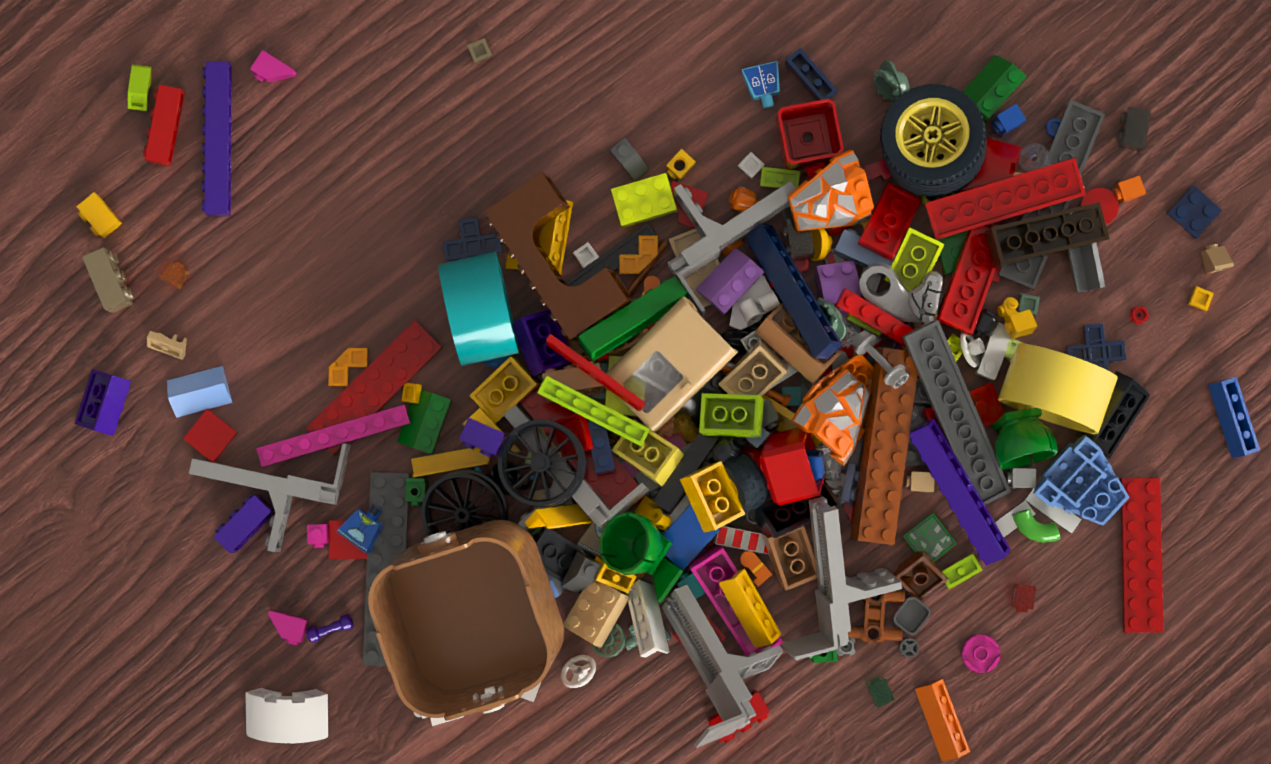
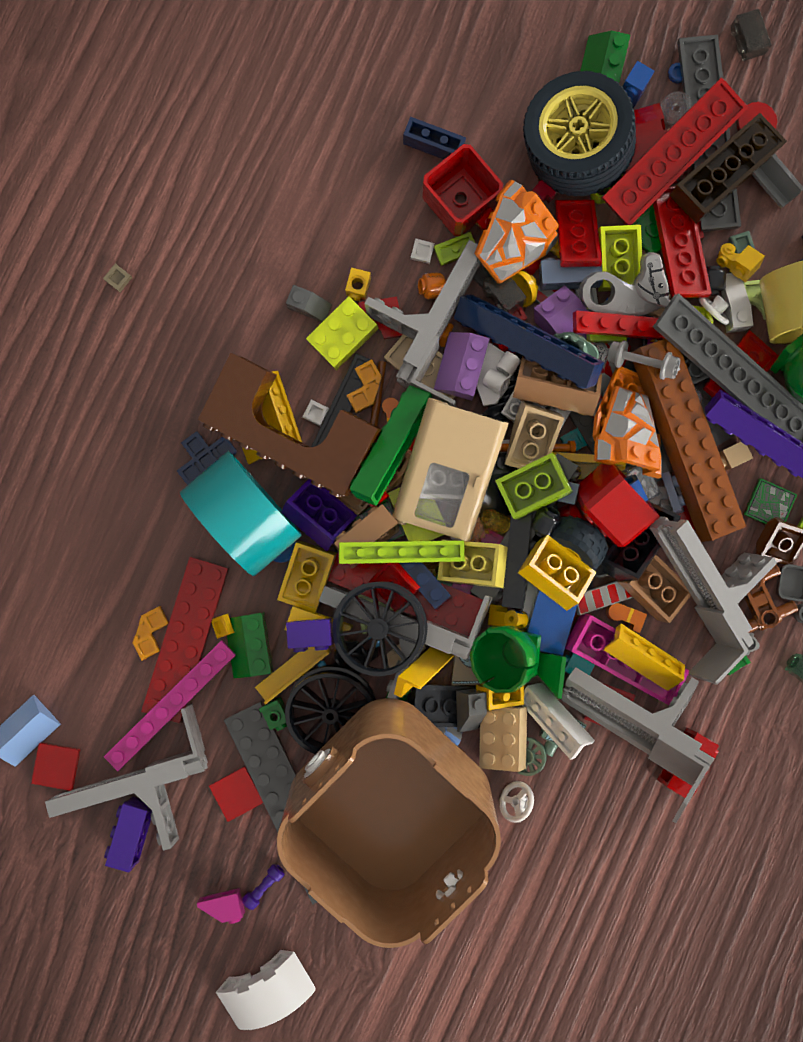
camera: 30 degrees left, 0 degrees up
dark pink brick [307,524,329,548] -> none
blue torso [336,504,383,553] -> none
red tile [546,334,645,412] -> none
torso [741,61,780,109] -> none
sand green hair [872,60,910,103] -> none
orange brick [1114,175,1146,203] -> none

